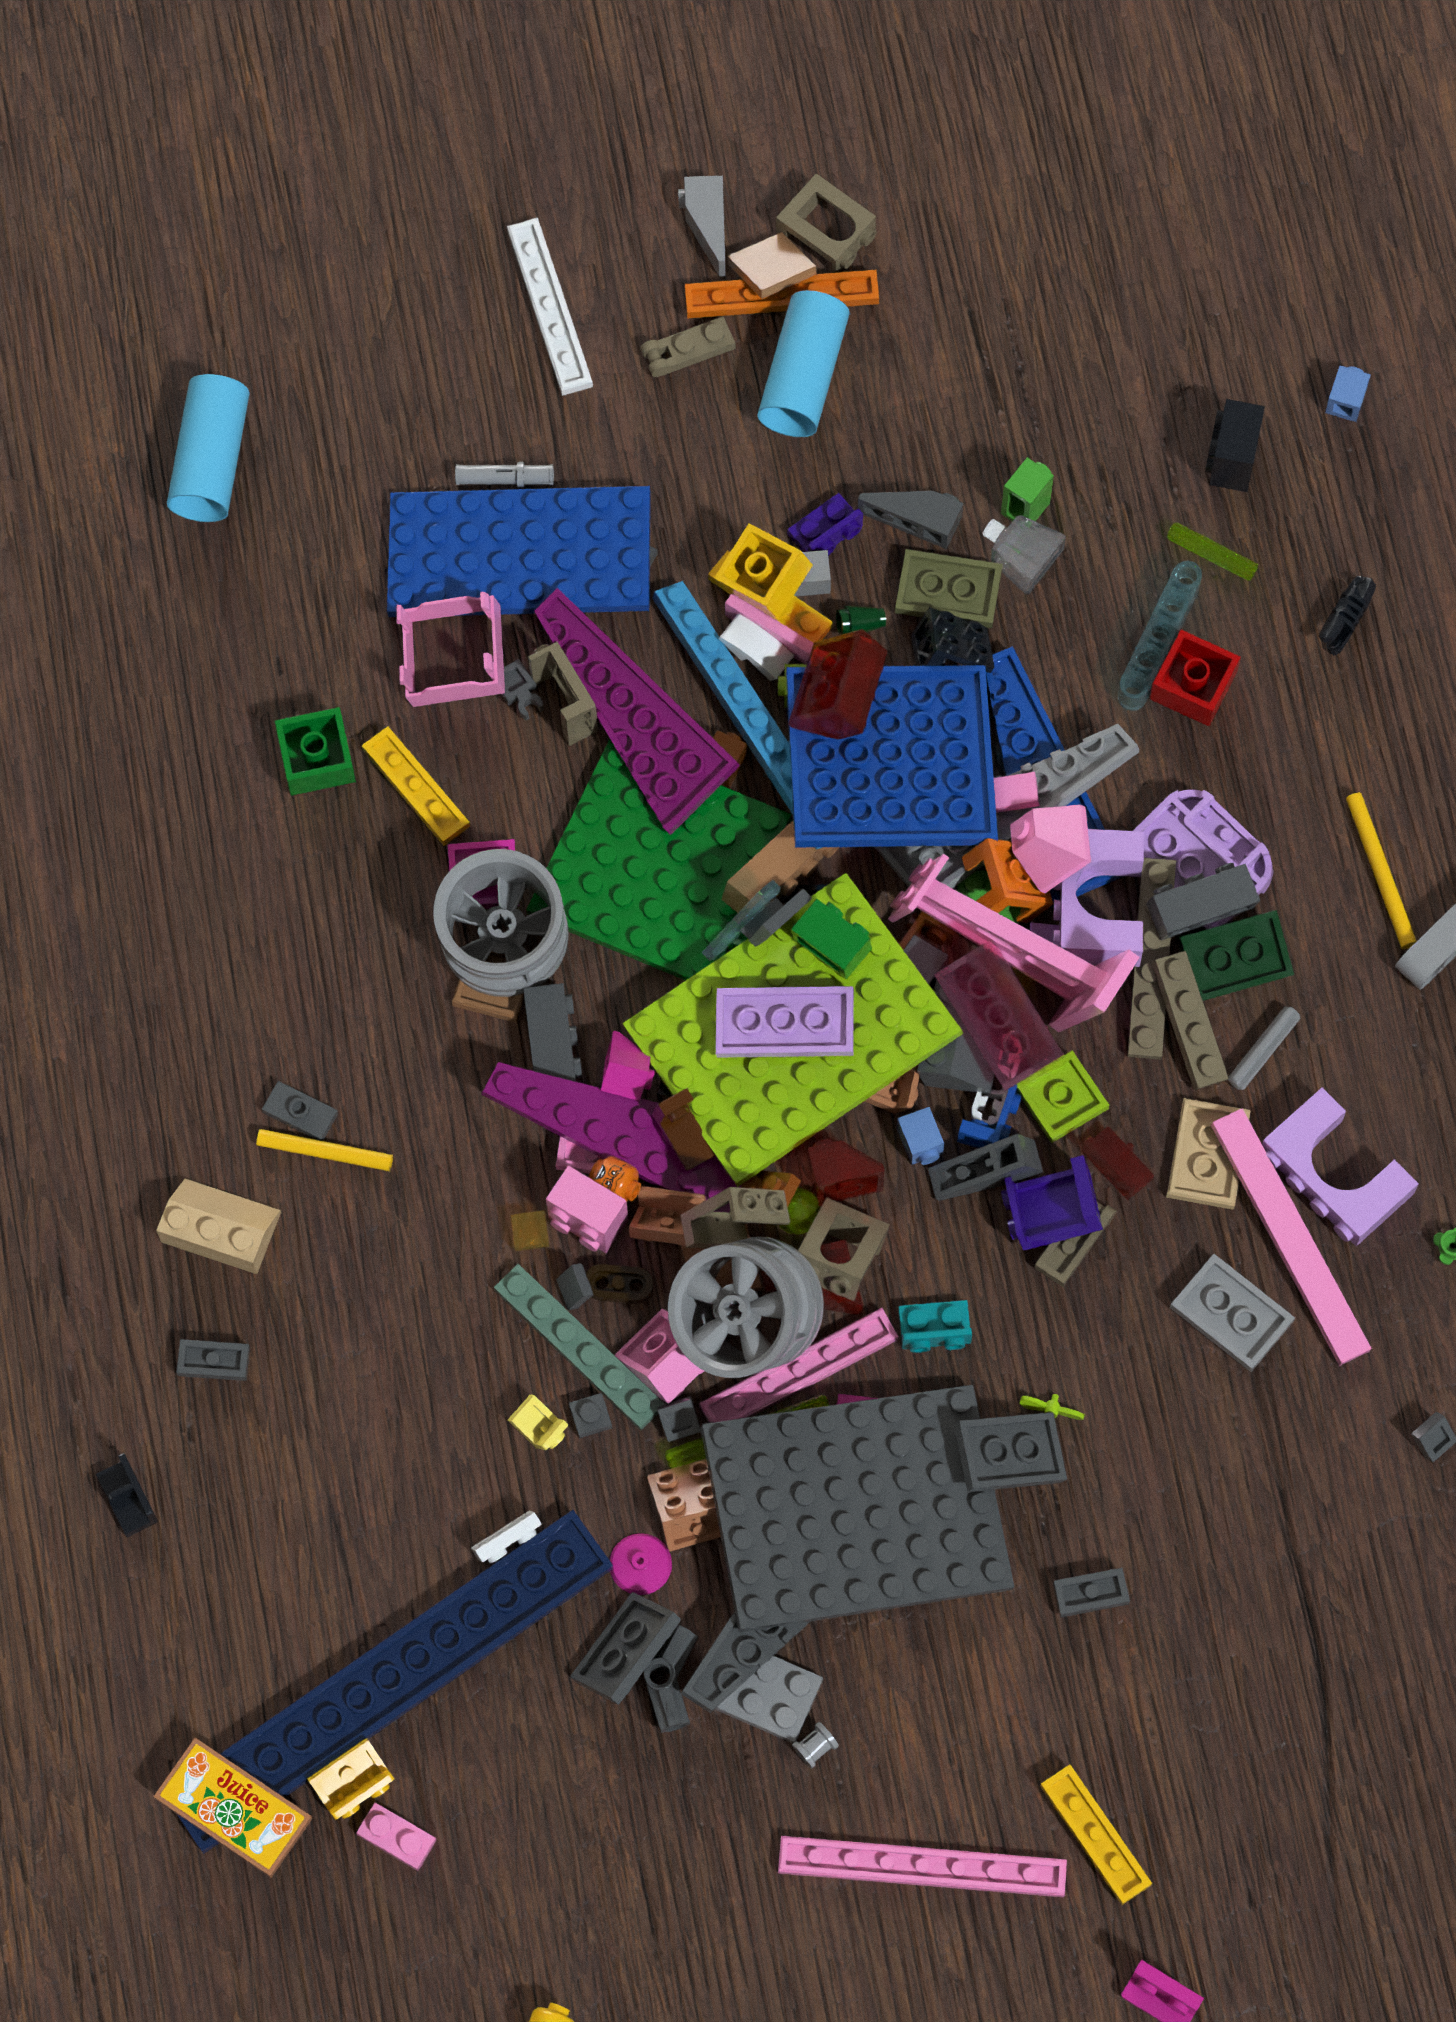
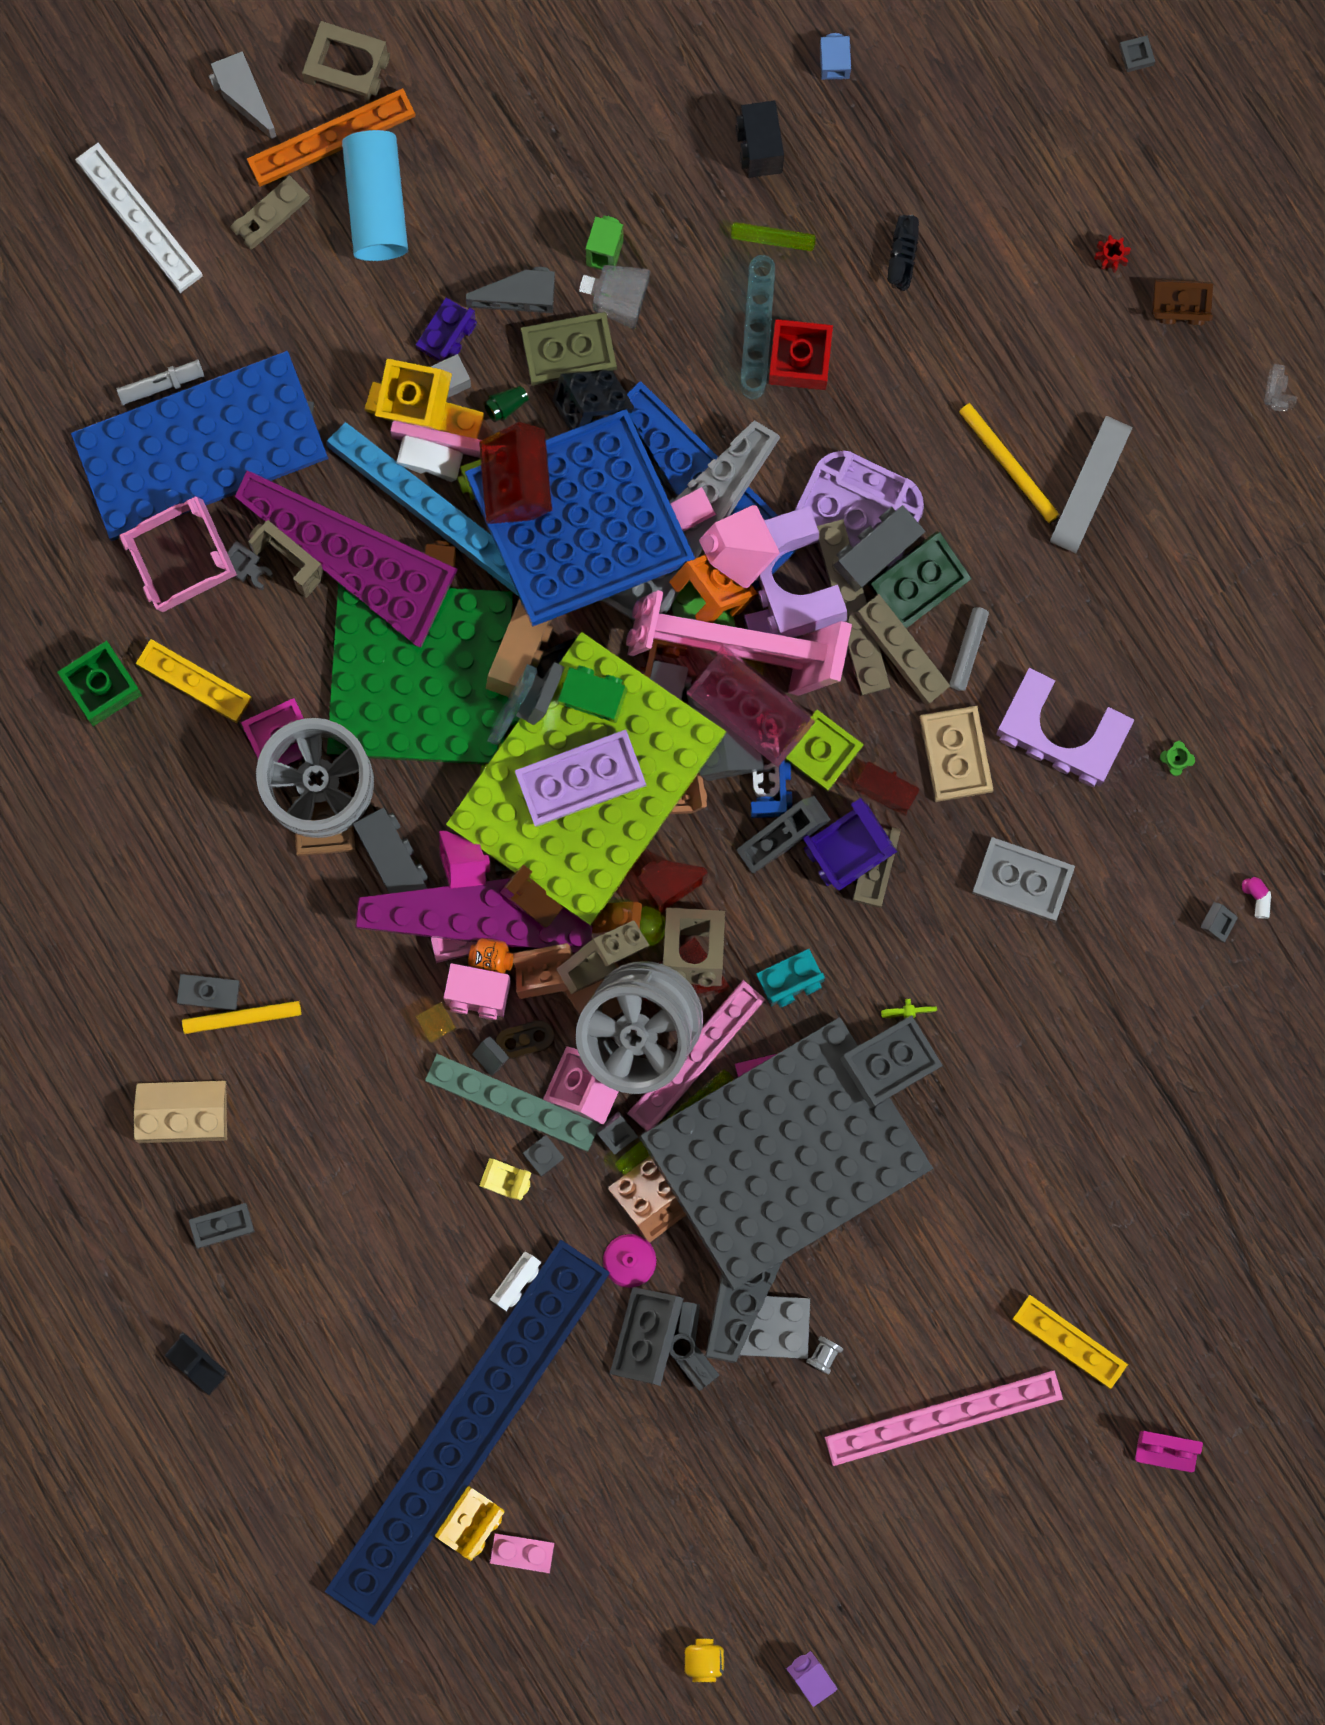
camera: 25 degrees left, 10 degrees up
tile [153,1738,313,1878] -> none
tile [728,232,816,299] -> none
medium blue brick [897,1107,944,1165] -> none
dark grey plate [1053,1568,1130,1618] -> none
bright pink tile [1211,1108,1372,1366] -> none

